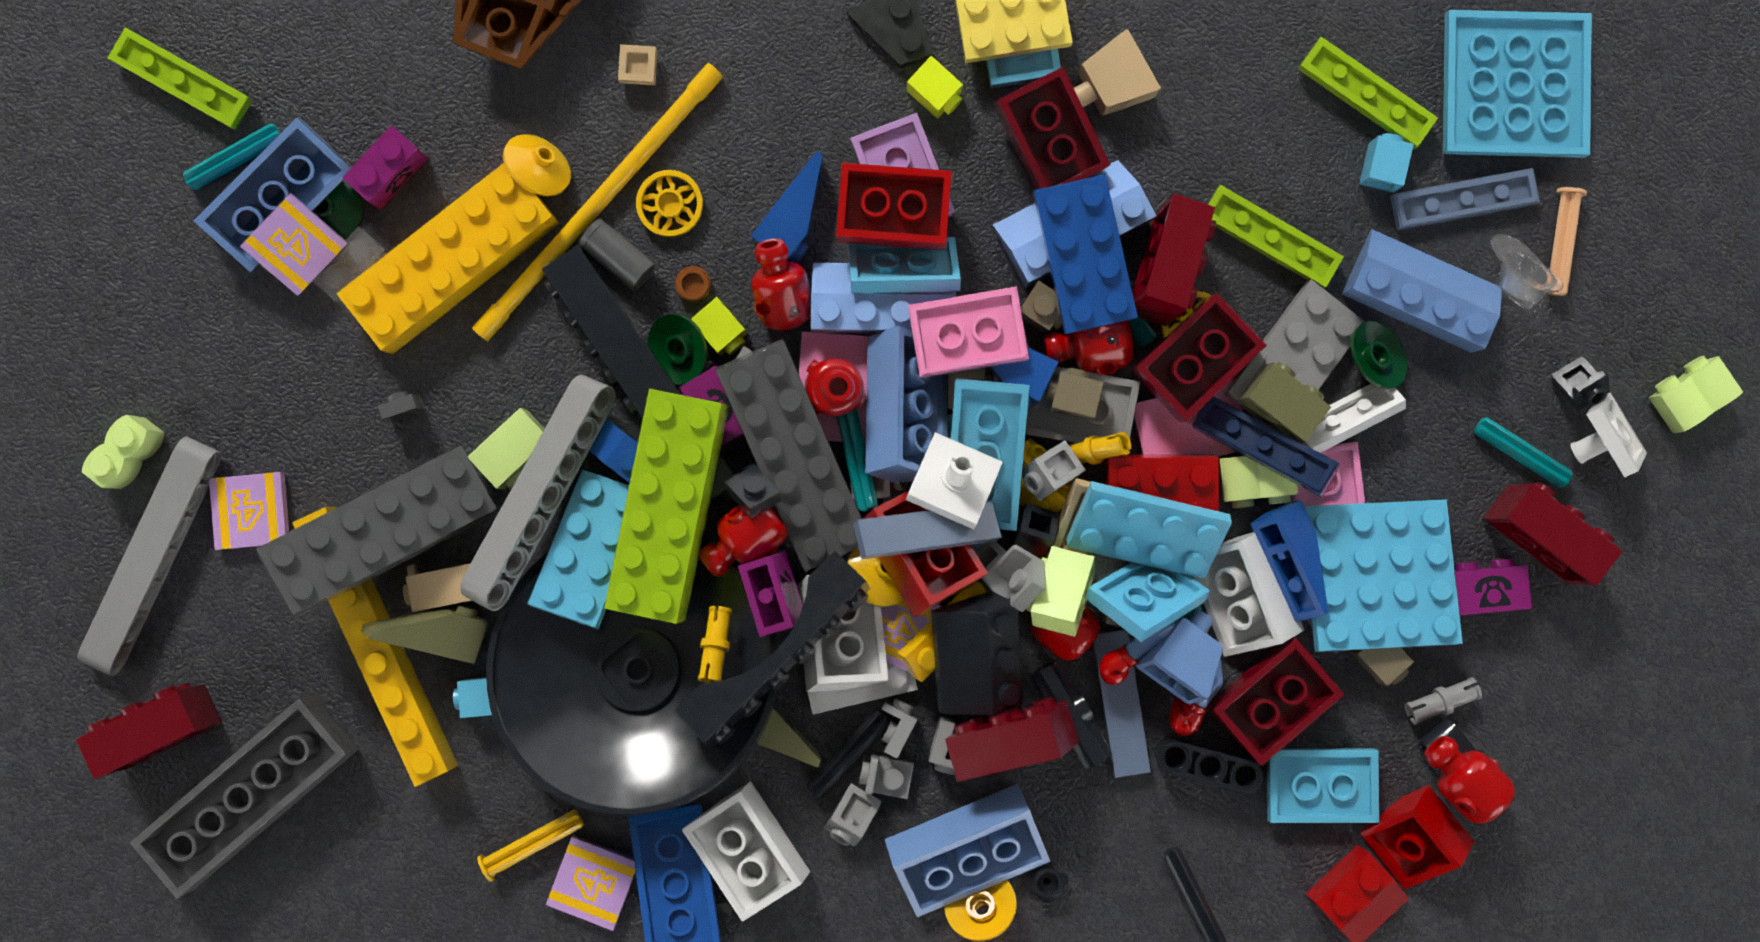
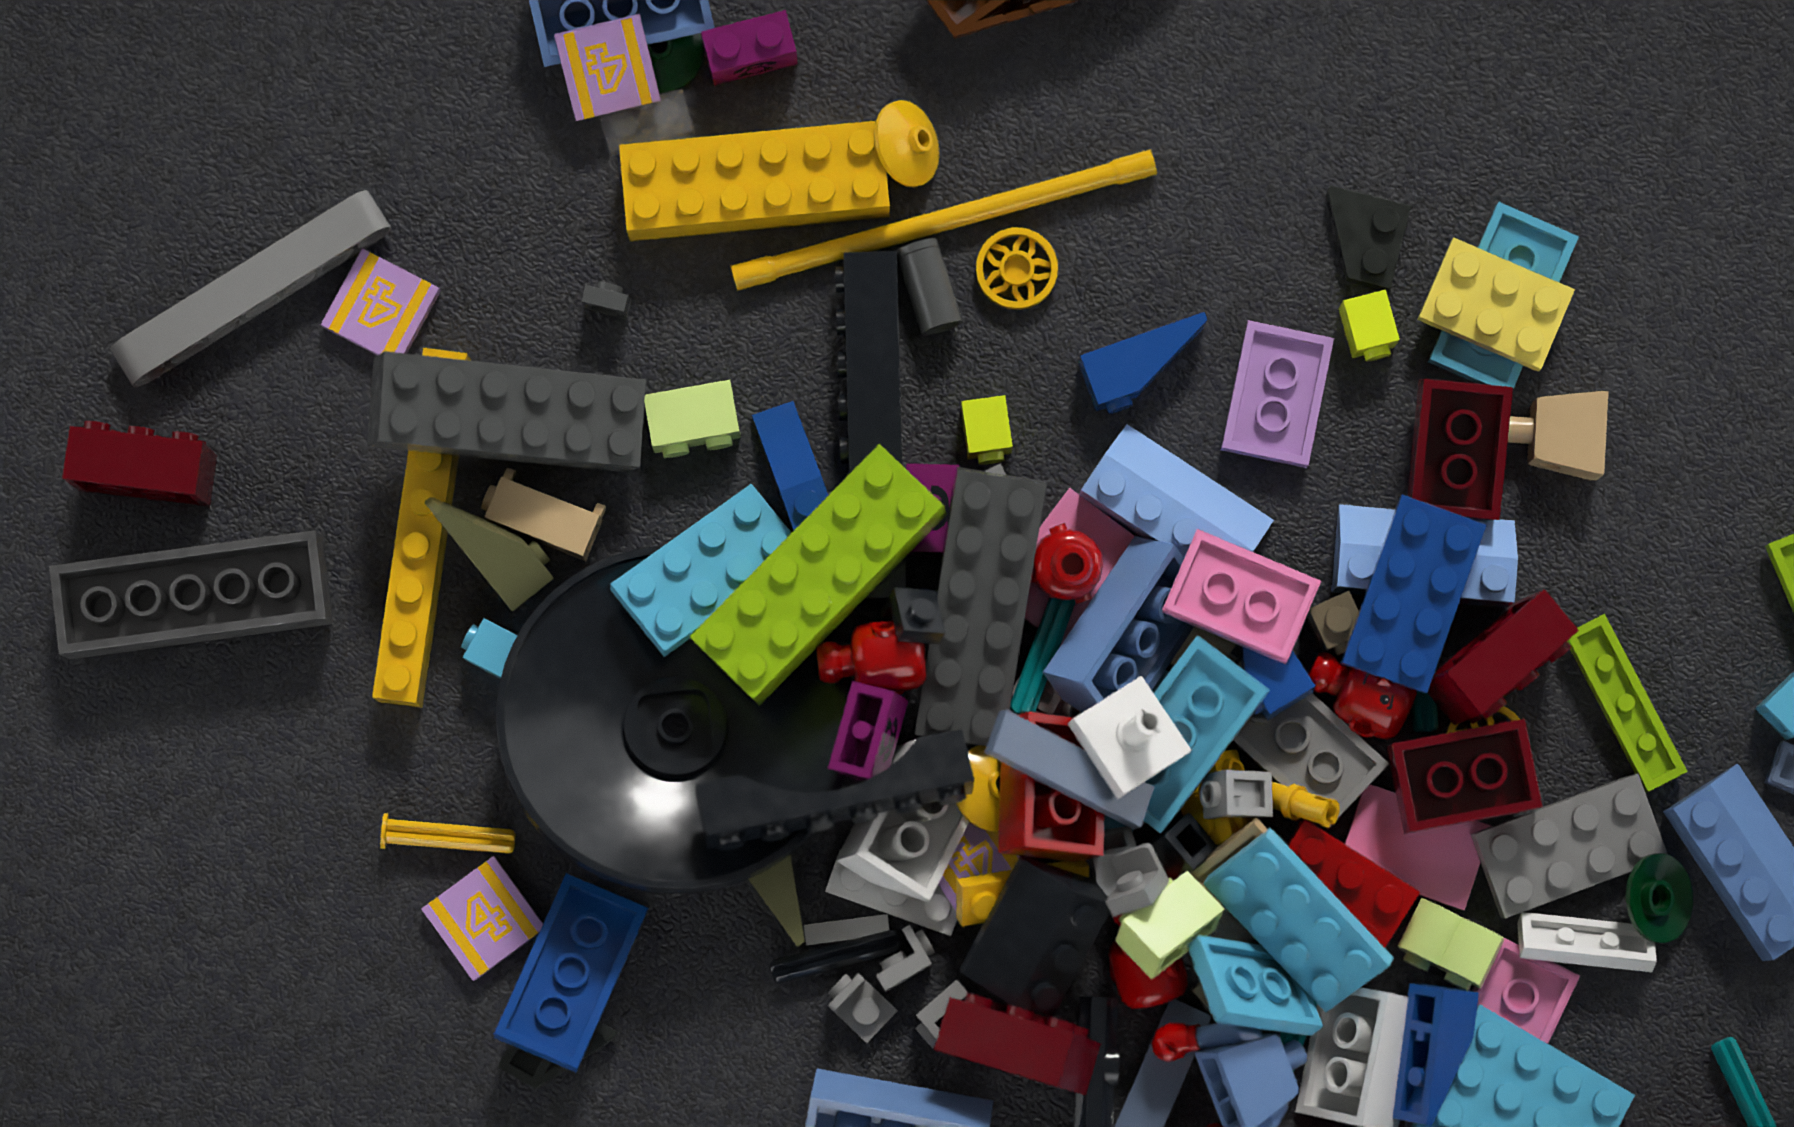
camera: 30 degrees right, 5 degrees down
yellowish green brick [82,415,164,489] -> none
light grey beam [460,375,616,611] -> none
tan plate [618,44,658,85] -> none
dark green dish [647,313,708,385] -> none
dark orange tile [675,266,712,303] -> none
white slope [682,781,810,922] -> none
yellow pin [698,606,733,683] -> none
red piece [751,238,811,331] -> none
light grey bracket [824,783,882,846] -> none
red brick [836,163,952,251] -> none
medium azure plate [848,237,961,294] -> none
dark tan brick [1046,368,1103,421] -> none
dark blue tile [1192,396,1340,497] -> none
olive brick [1237,362,1331,443] -> none
none -> white sticker [804,914,889,945]

